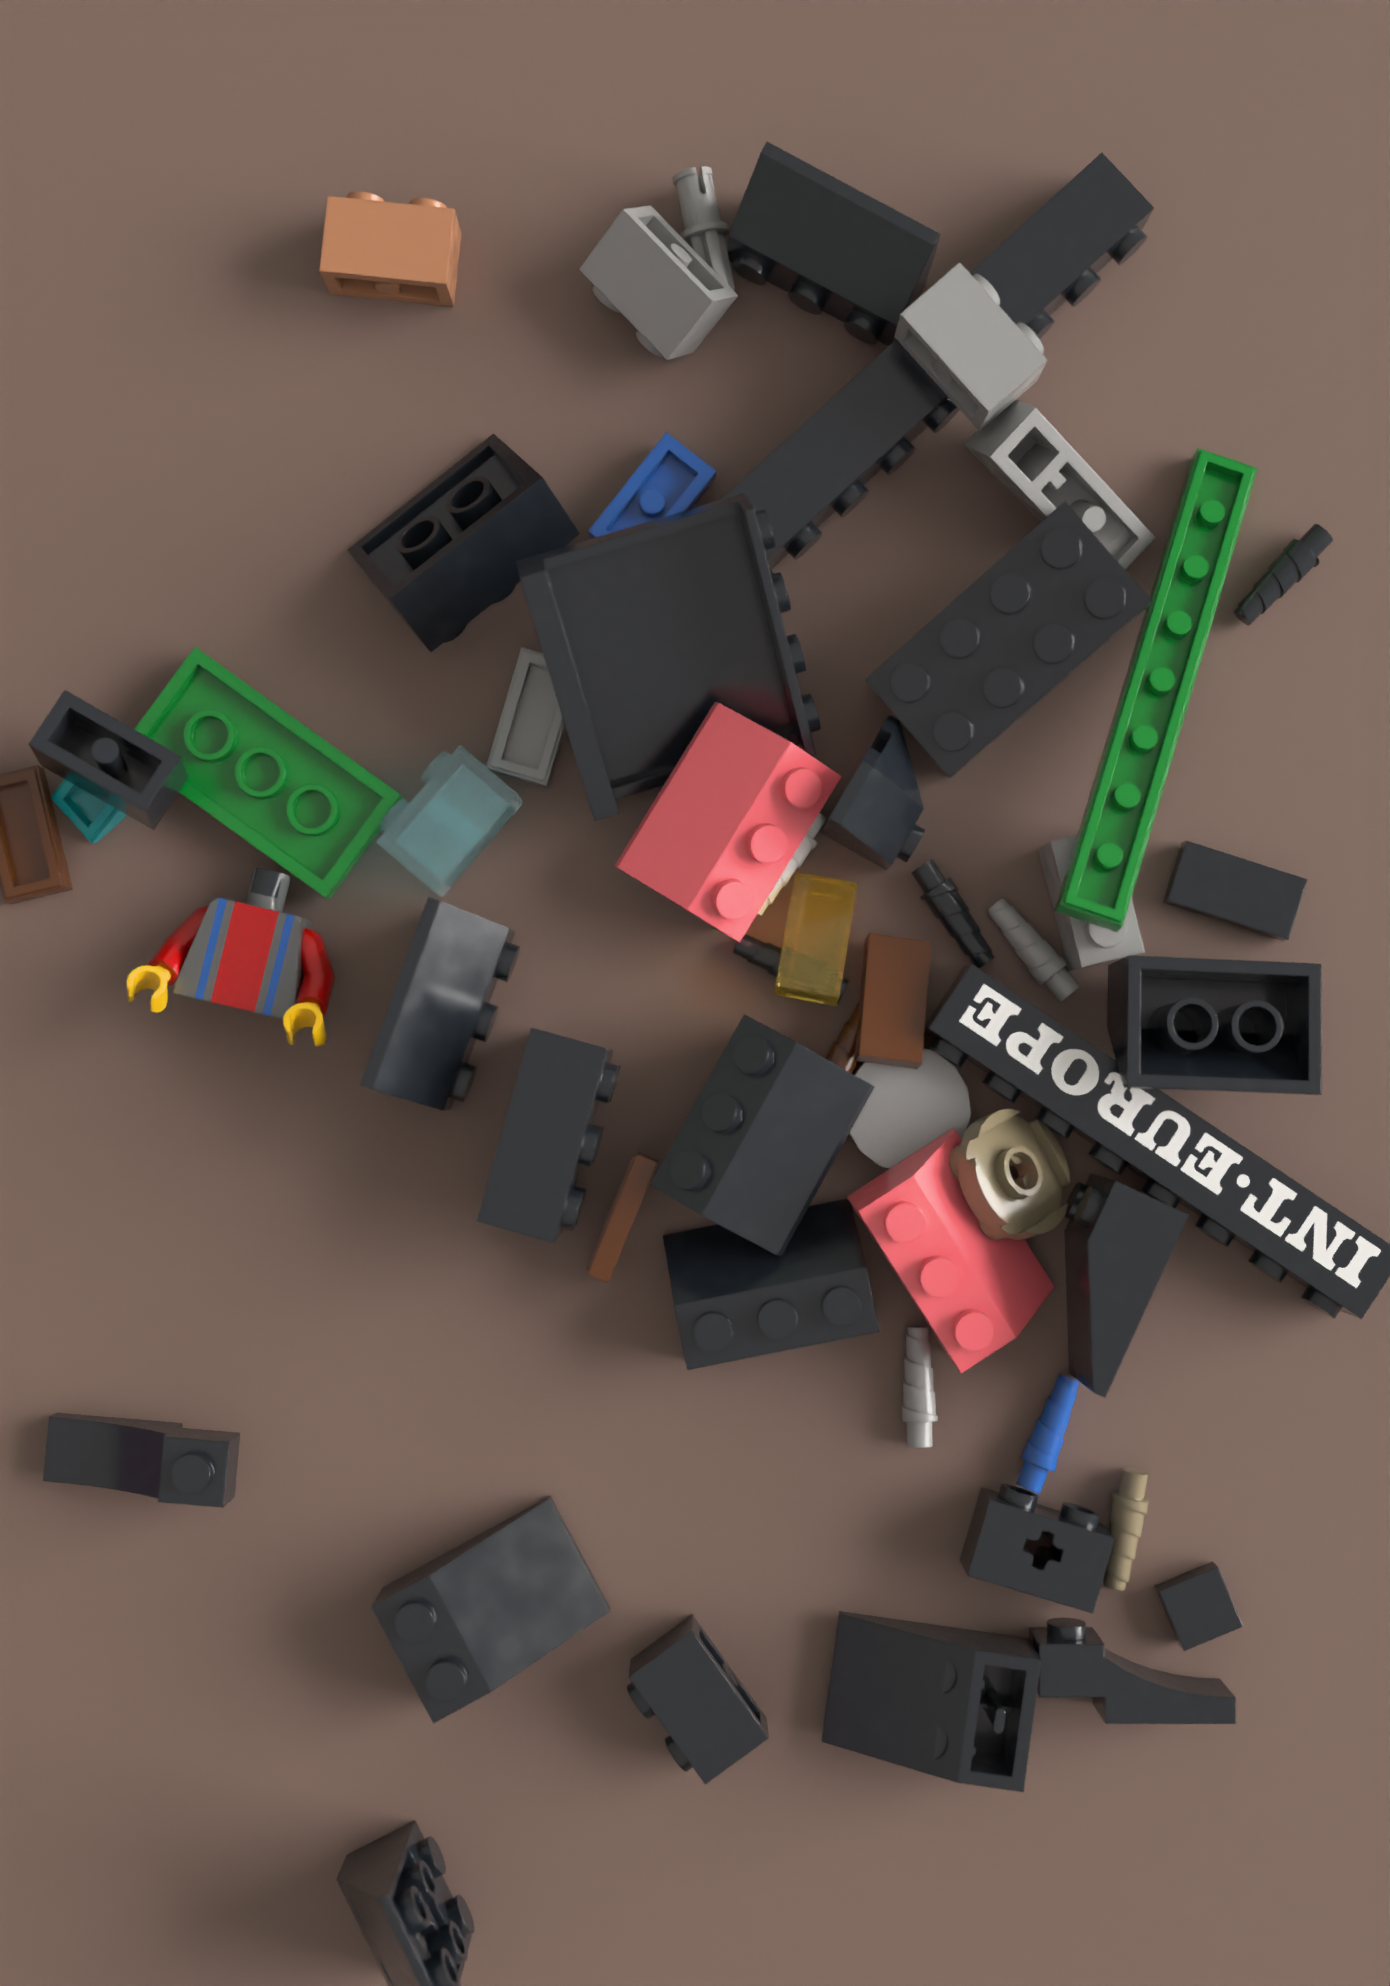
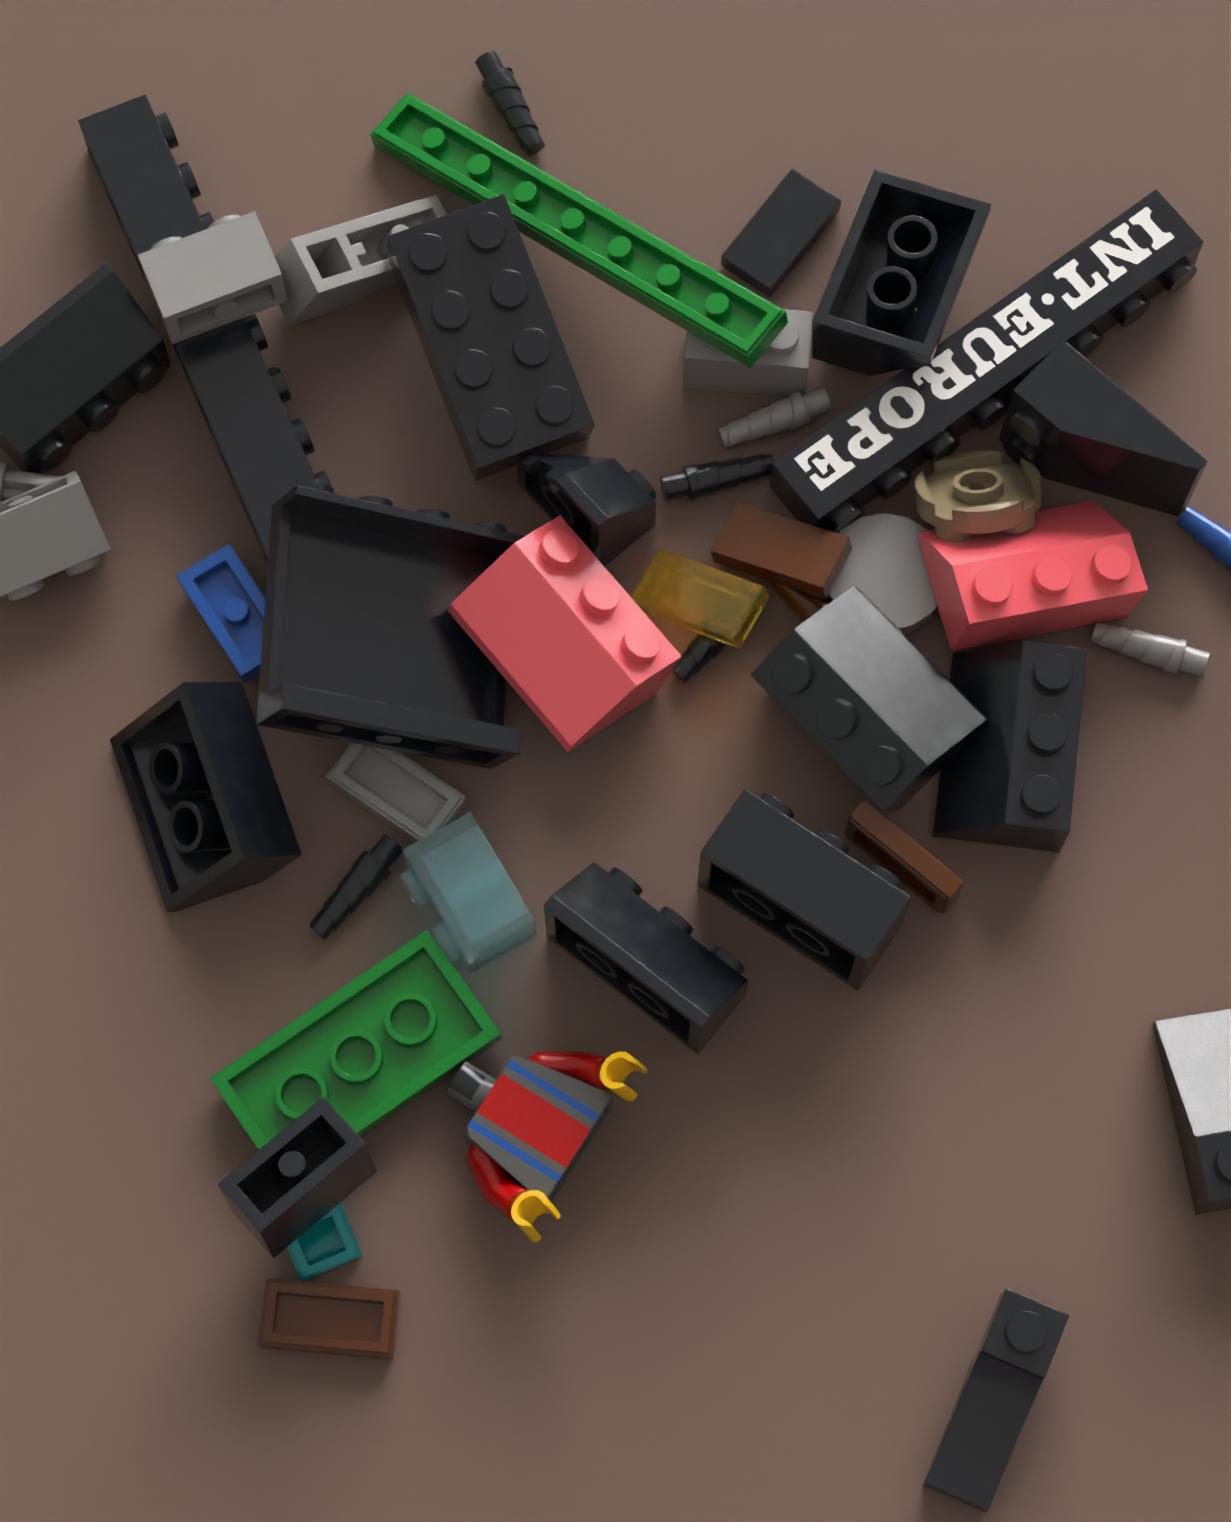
camera: 70 degrees left, 15 degrees down
none -> black animal [309,834,404,939]

